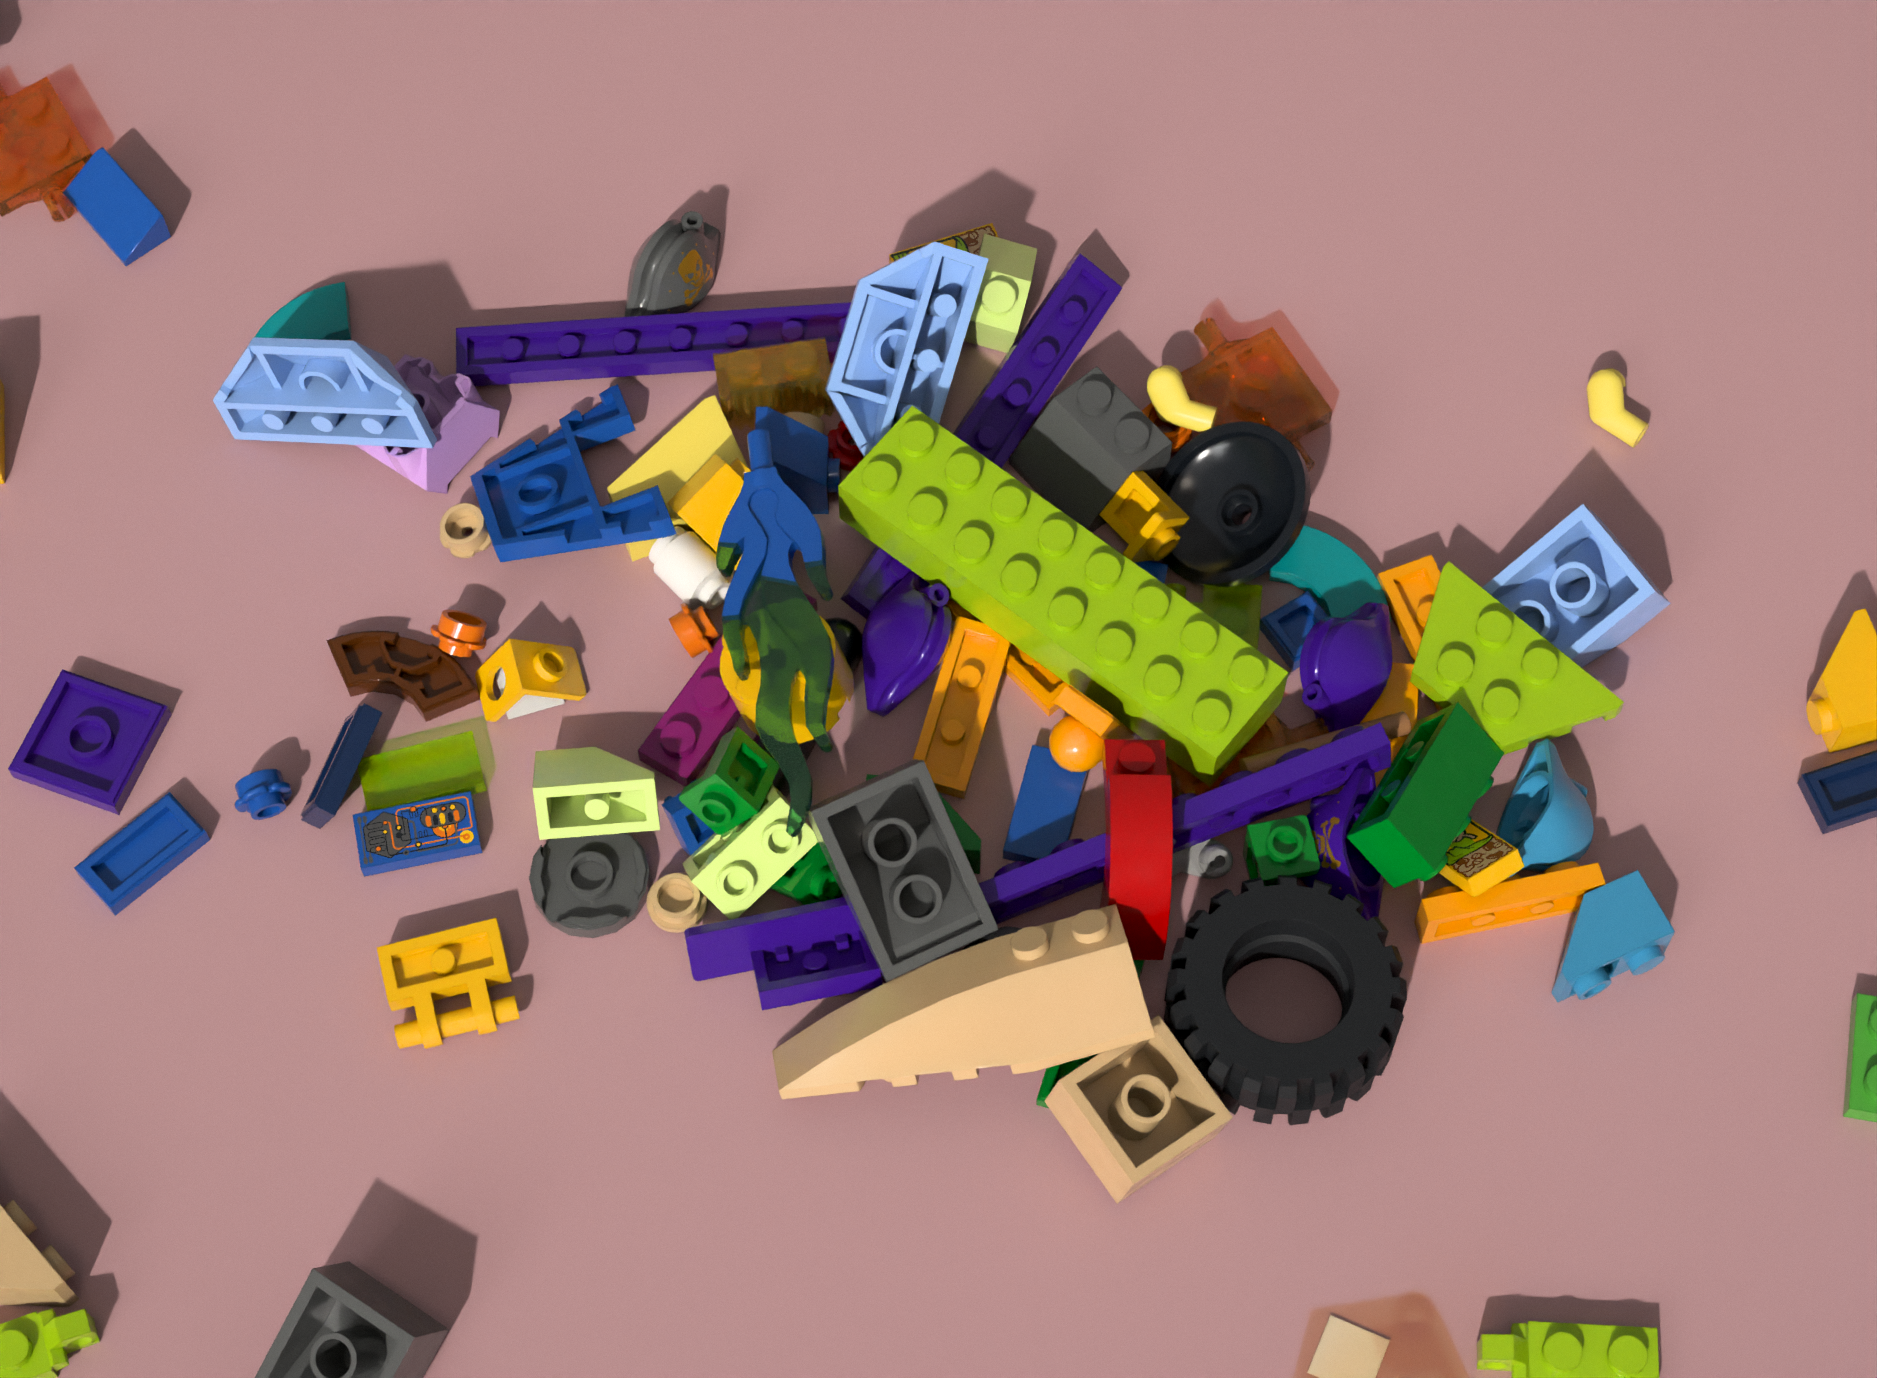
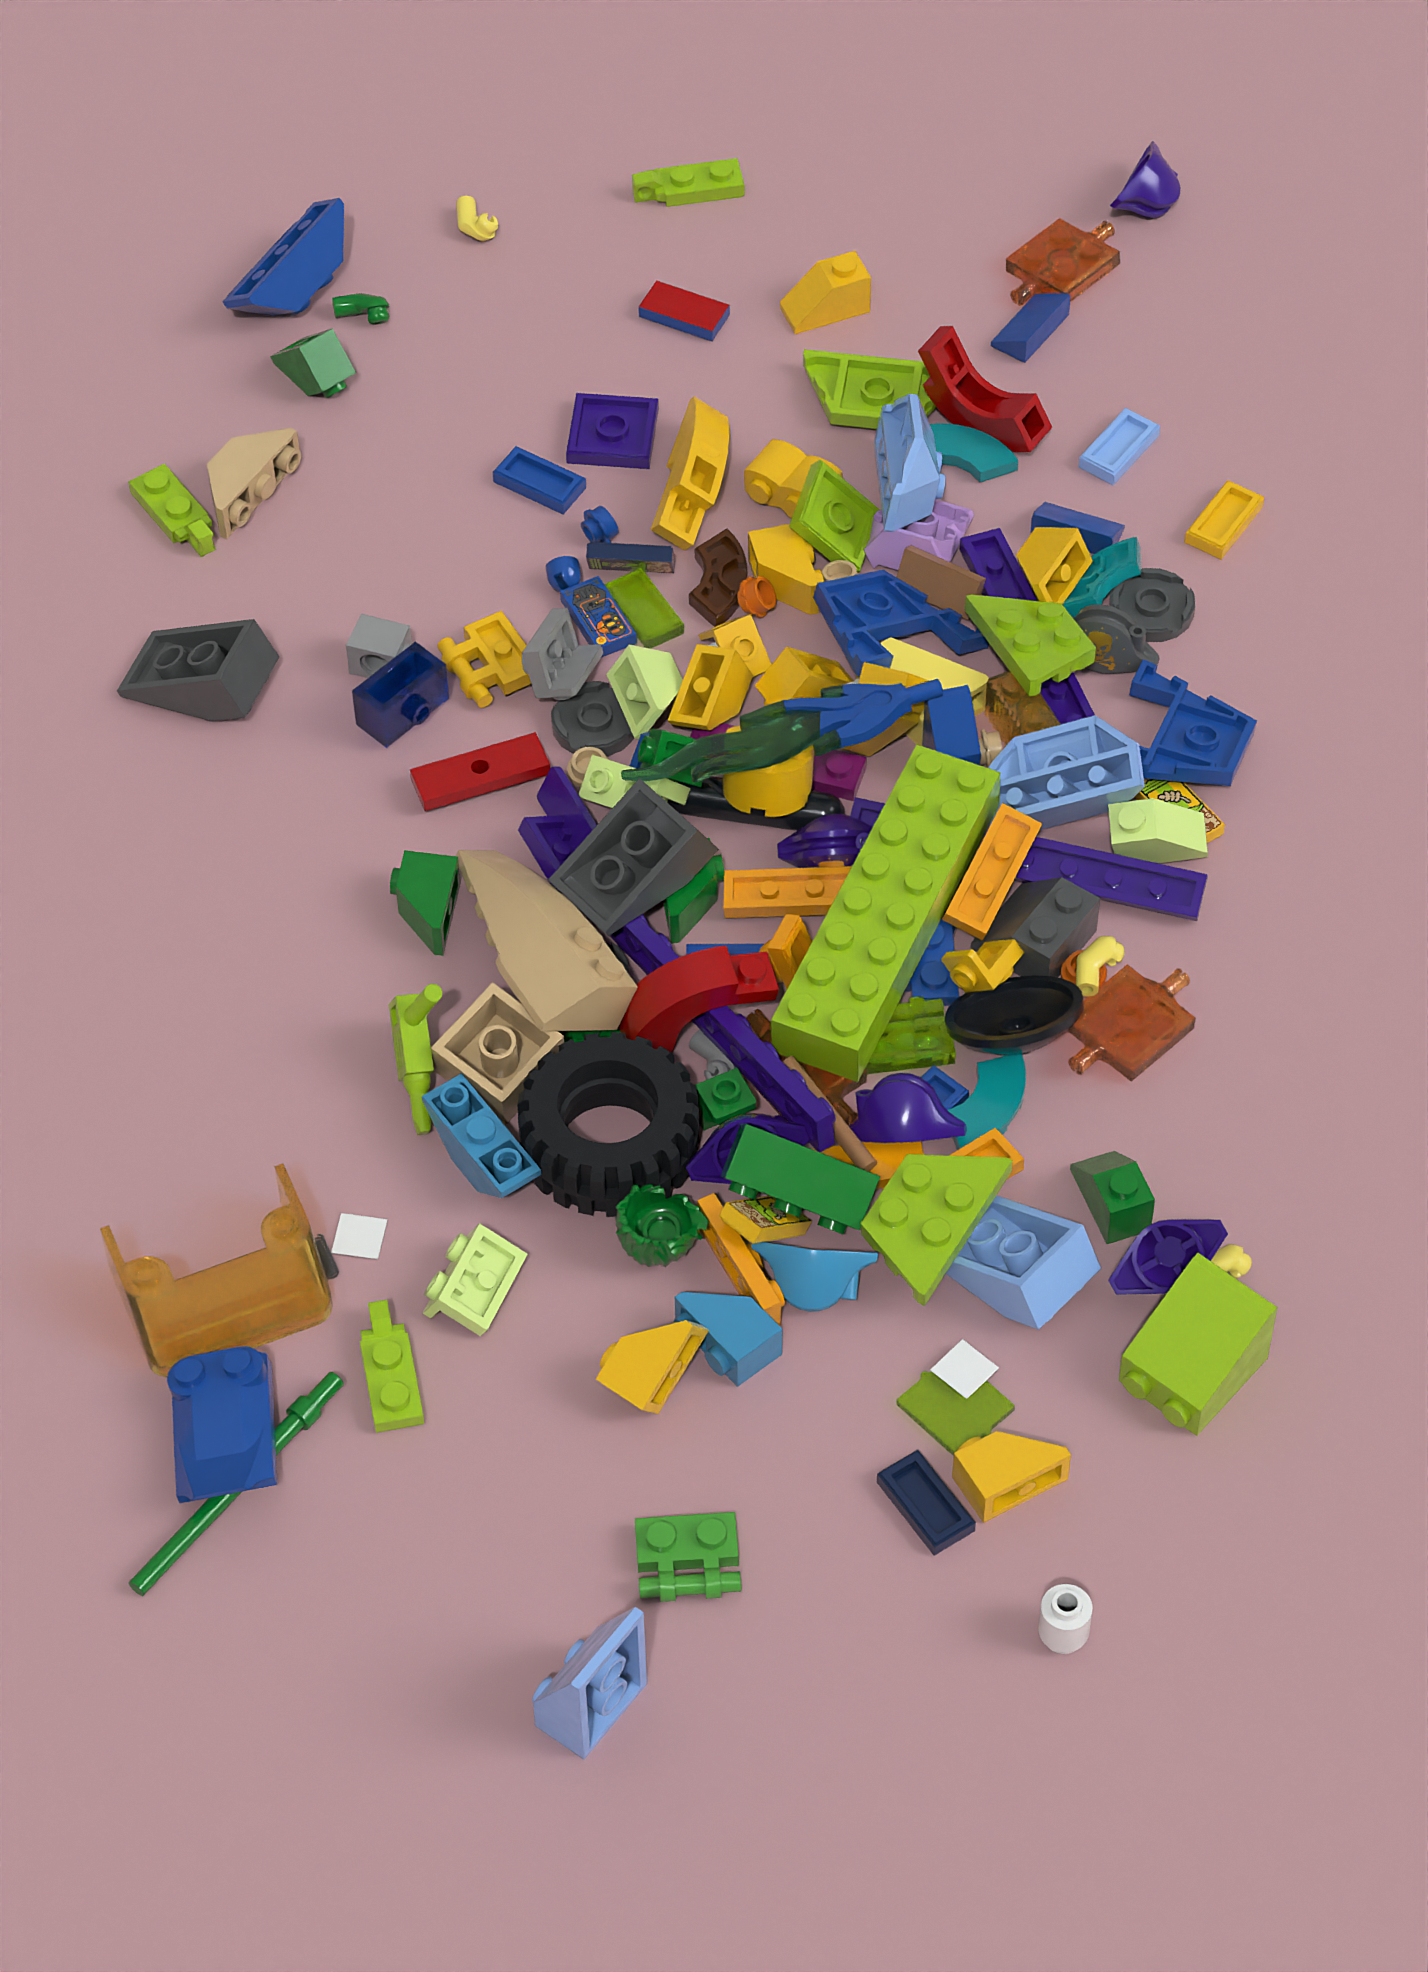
camera: 75 degrees right, 10 degrees down
none -> light grey brick [346,614,417,685]
none -> clear blue brick [352,641,449,748]
none -> lime piece [388,983,442,1135]
none -> green slope [390,850,460,956]
none -> red tile [410,732,550,811]
none -> dark azure slope [422,1073,541,1198]
none -> yellowish green bracket [422,1223,528,1336]
none -> light grey bracket [522,608,603,700]
none -> blue hinge [545,556,581,592]
none -> yellow slope [596,1320,709,1414]
none -> green hair [615,1184,709,1267]
none -> yellow slope [650,396,730,551]
none -> yellow slope [668,644,753,730]
none -> yellow brick [744,439,843,518]
none -> yellow slope [748,524,824,615]
none -> yellow slope [755,646,854,715]
none -> lime plate [789,460,880,573]
none -> lime wing [803,349,936,429]
none -> medium nougat tile [896,545,986,620]
none -> clear neon green piece [896,1371,1015,1456]
none -> red arch [918,326,1052,452]
none -> white sticker [930,1339,999,1399]
none -> light orange plate [942,803,1042,941]
none -> lime wing [965,595,1096,696]
none -> yellow slope [1016,527,1093,605]
none -> blue slope [1030,502,1125,554]
none -> teal tile [1063,537,1141,617]
none -> green slope [1070,1151,1155,1244]
none -> light blue tile [1078,408,1160,485]
none -> dark purple hat [1108,1219,1228,1295]
none -> dark grey tile [1109,568,1195,642]
none -> lime slope [1118,1253,1278,1436]
none -> blue wing [1129,659,1257,786]
none -> yellow tile [1184,480,1264,560]

